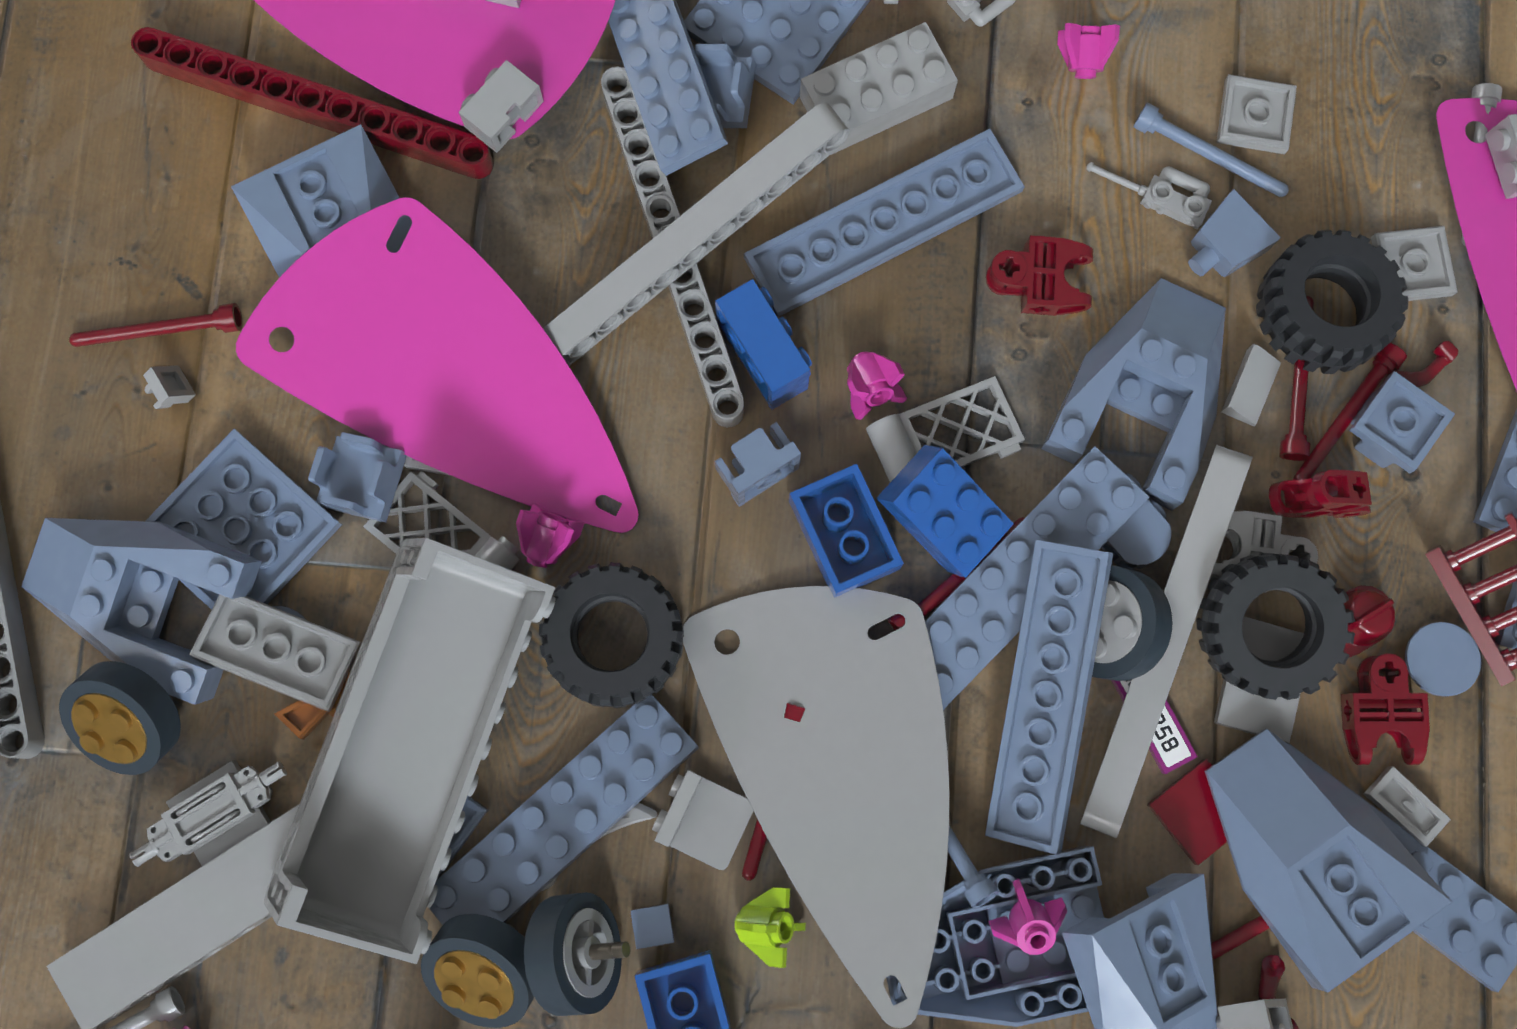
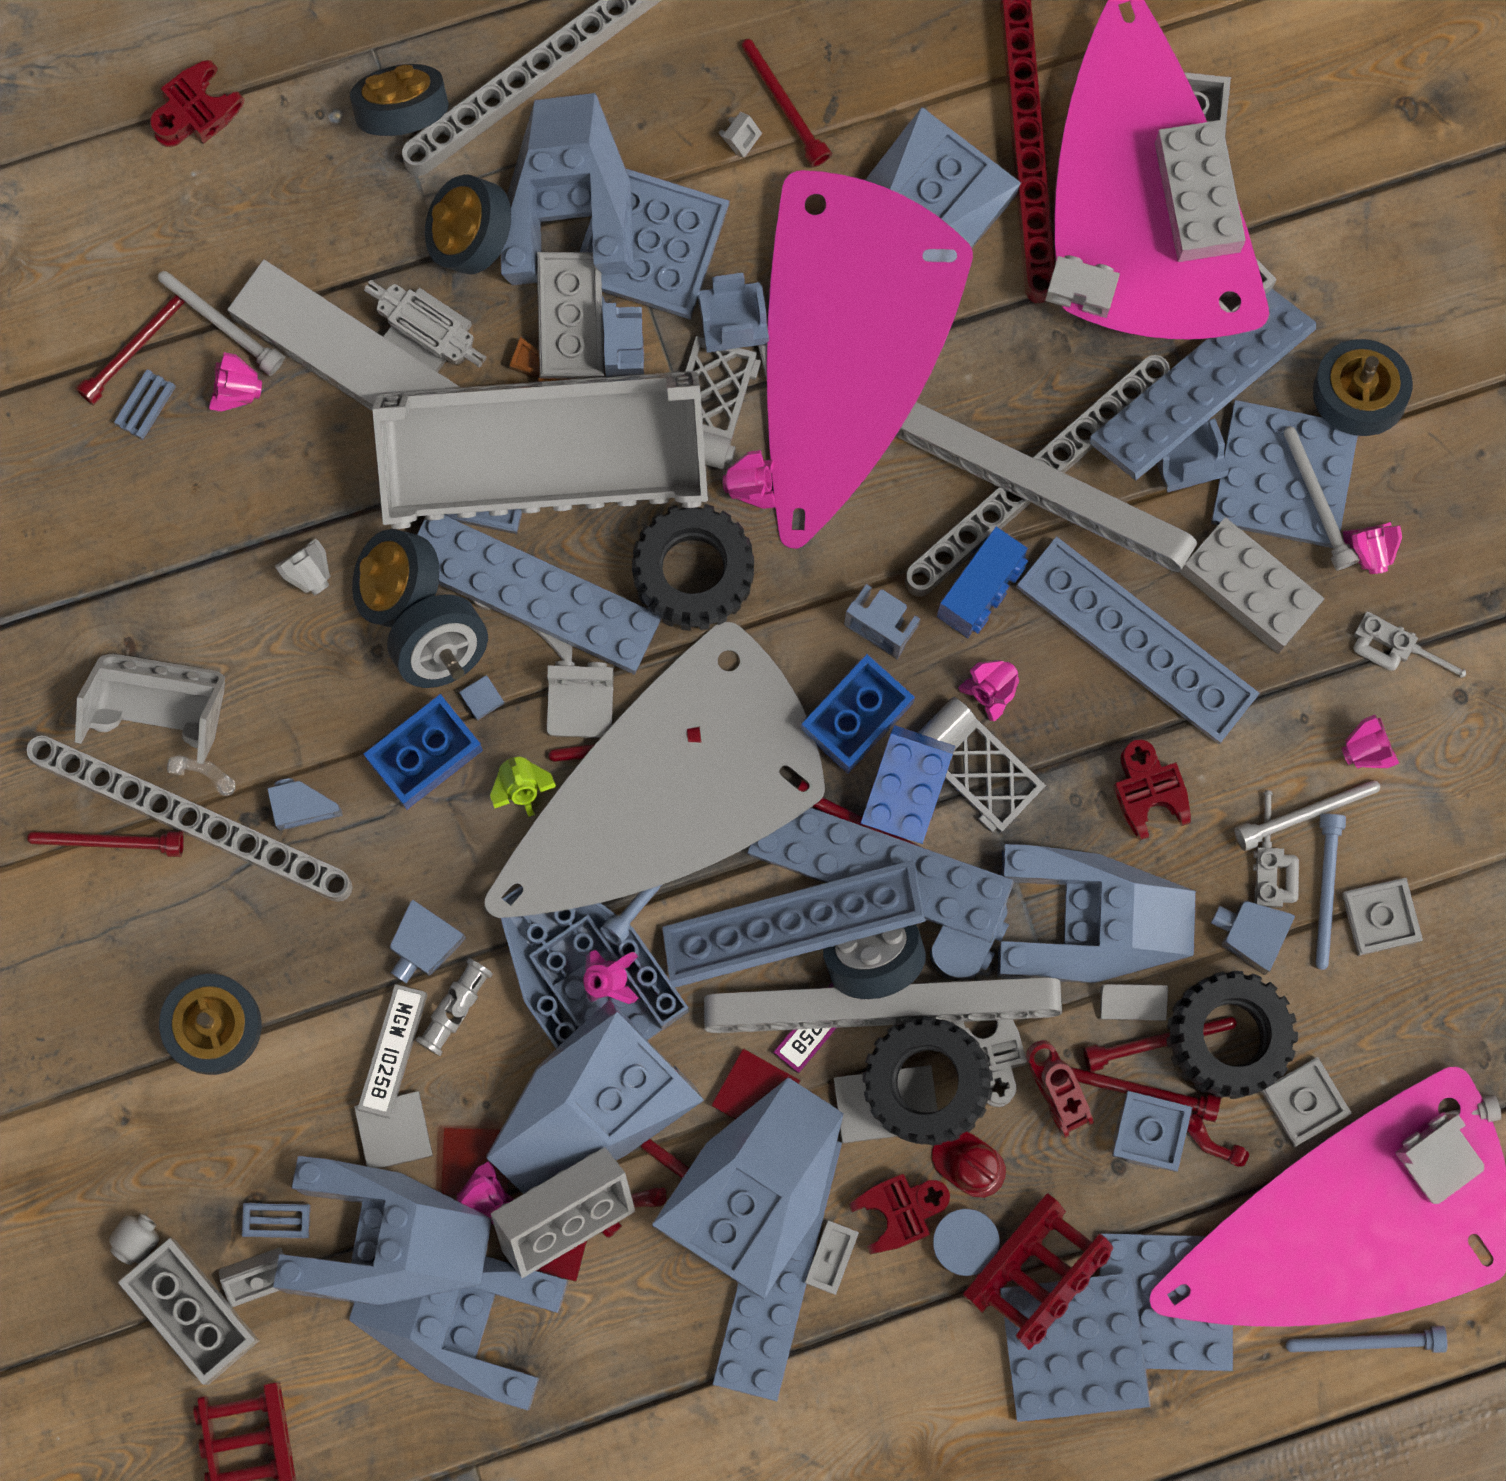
camera: 65 degrees right, 0 degrees up
none -> sand blue panel [603,303,644,377]
none -> light grey piece [1235,780,1380,851]

